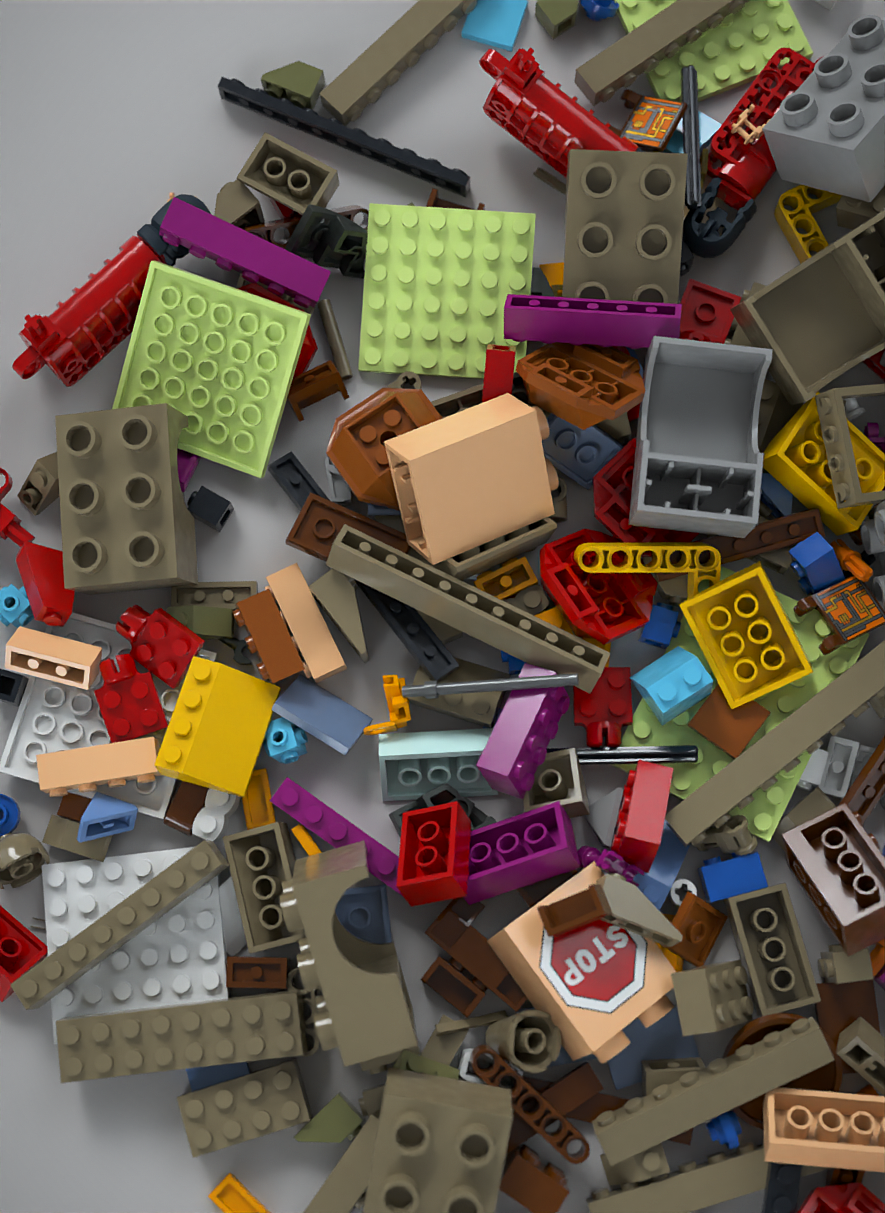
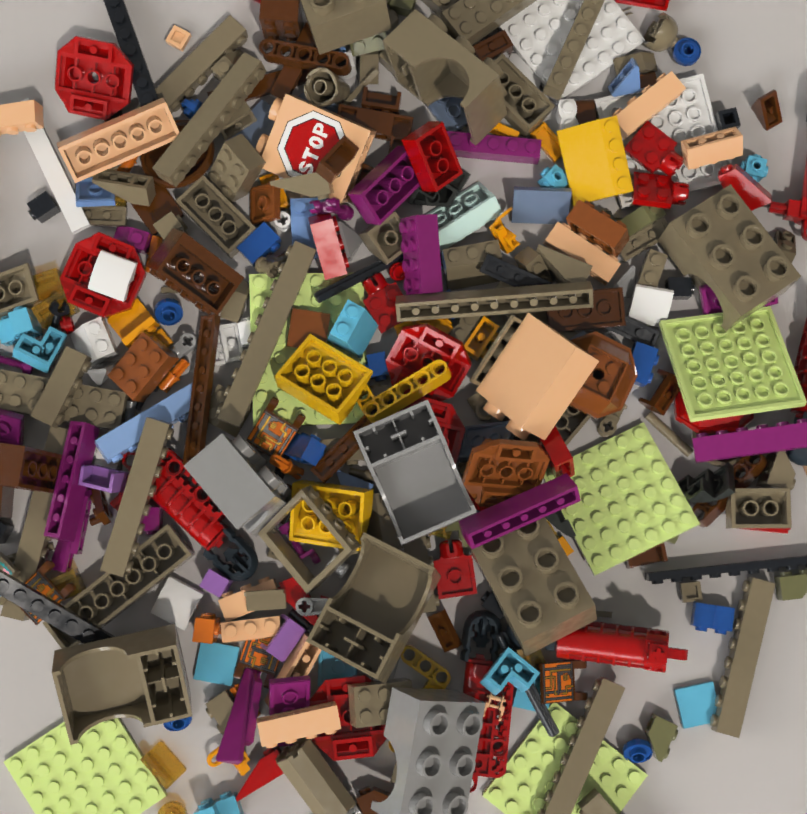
camera: 145 degrees right, 5 degrees up
dark grey bar [402,673,579,699] -> none
none -> red plate [389,262,405,281]
none -> reddish brown plate [427,609,462,652]
none -> medium azure brick [479,647,540,695]
none -> dark tan slope [514,246,554,283]
none -> light grey slope [612,265,636,298]
none -> white slope [627,284,674,327]
none -> blue brick [631,342,660,387]
none -> dark tan brick [635,249,668,287]
none -> dark tan plate [679,581,703,603]
none -> blue brick [691,602,735,635]

